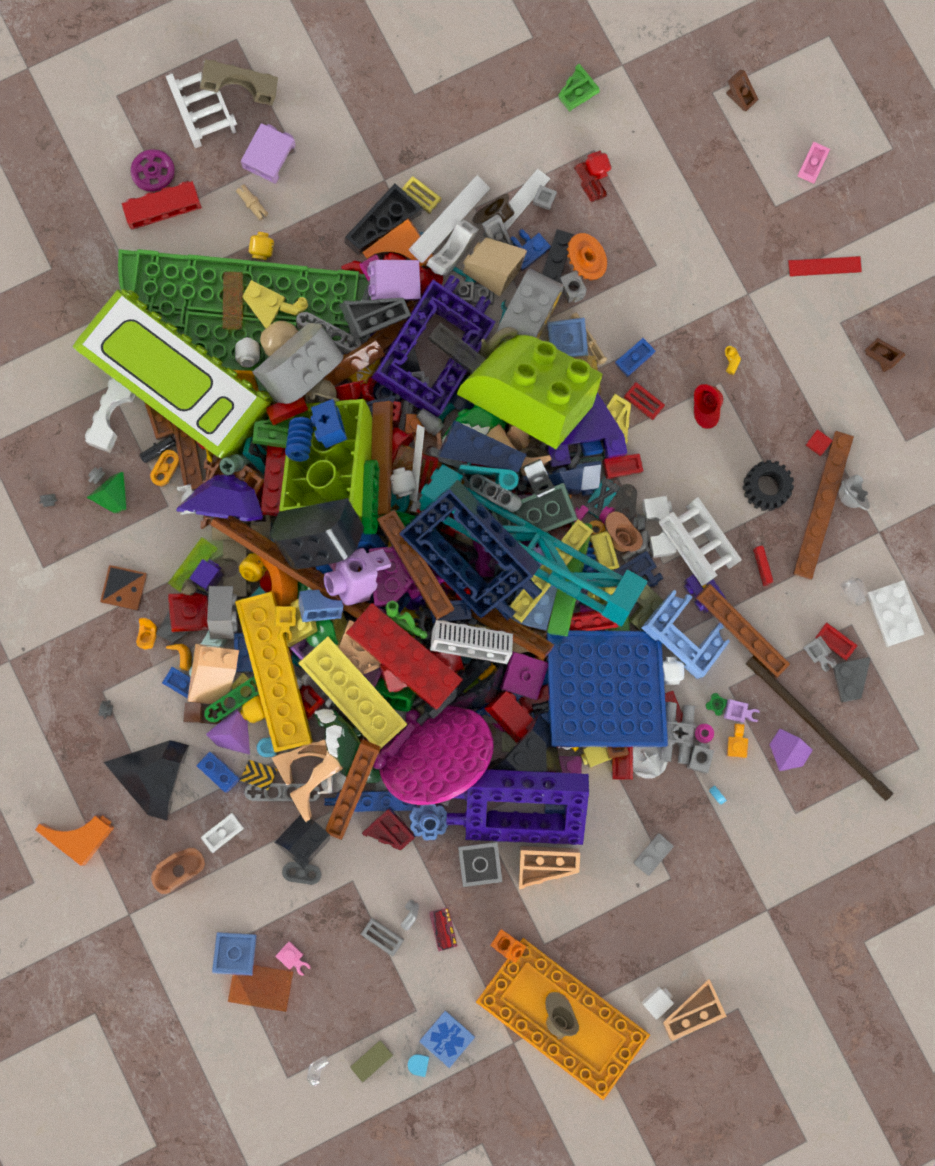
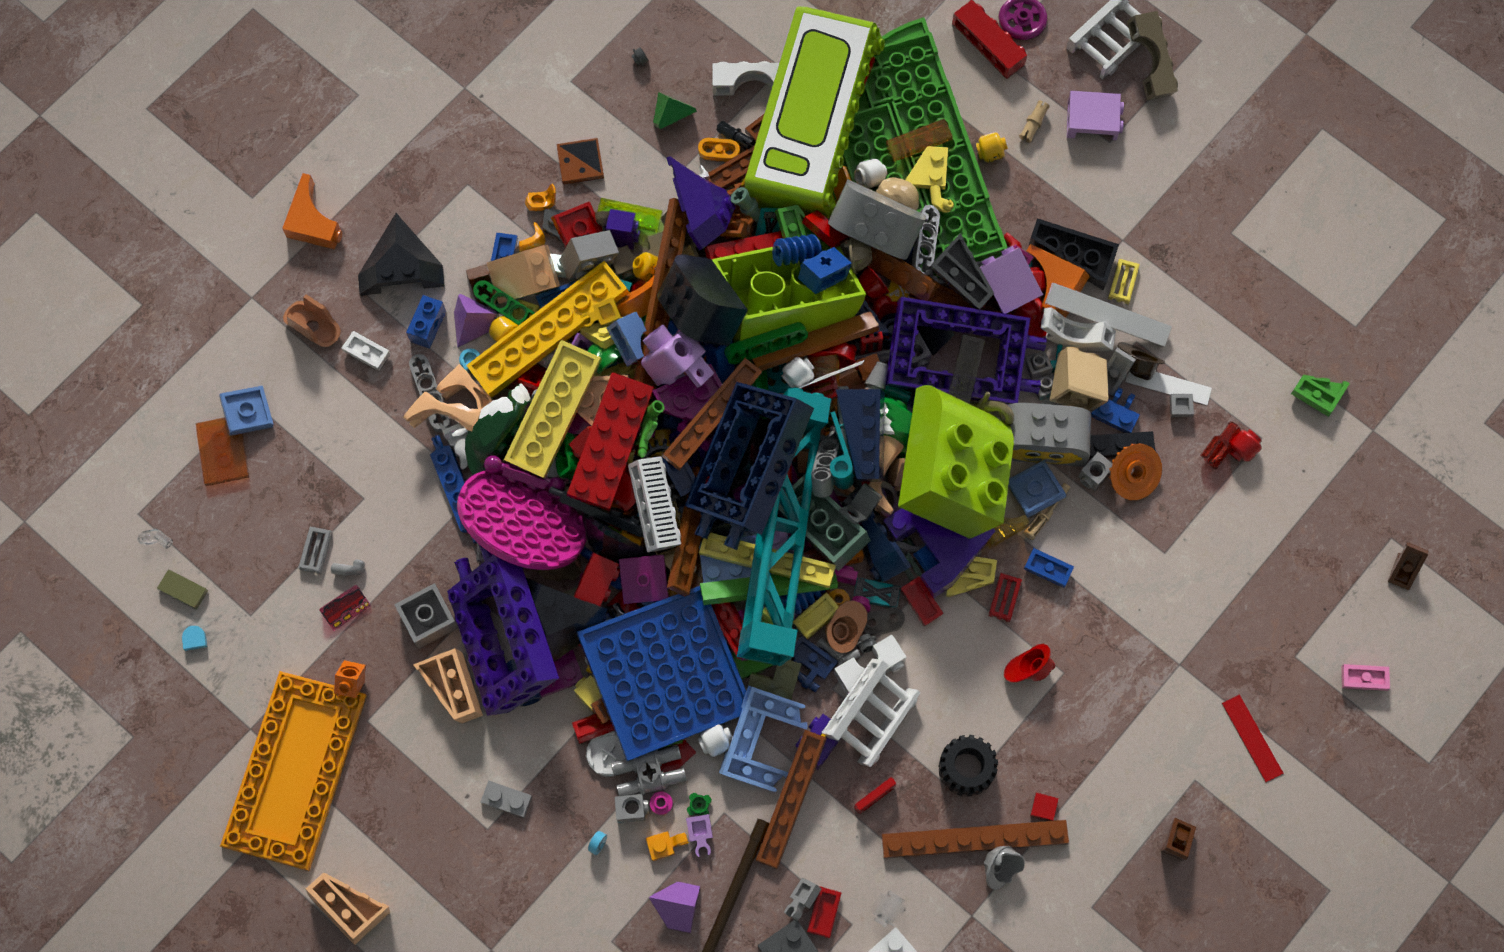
camera: 70 degrees right, 10 degrees down
light grey plate [88,467,105,485] -> none
dark grey plate [98,700,114,719] -> none
sticker [239,760,277,790] -> none
black slope [274,814,330,869] -> none
bright pink plate [275,941,311,976] -> none
dark grey plate [282,862,322,885] -> none
dark orange plate [325,739,381,840] -> none
dark red wing [362,808,416,851] -> none
medium blue plant [409,804,448,841] -> none
medium blue tile [419,1010,475,1068] -> none
dark tan piece [545,992,579,1039] -> none
white brick [641,986,674,1020] -> none
yellow arm [725,346,741,375] -> none

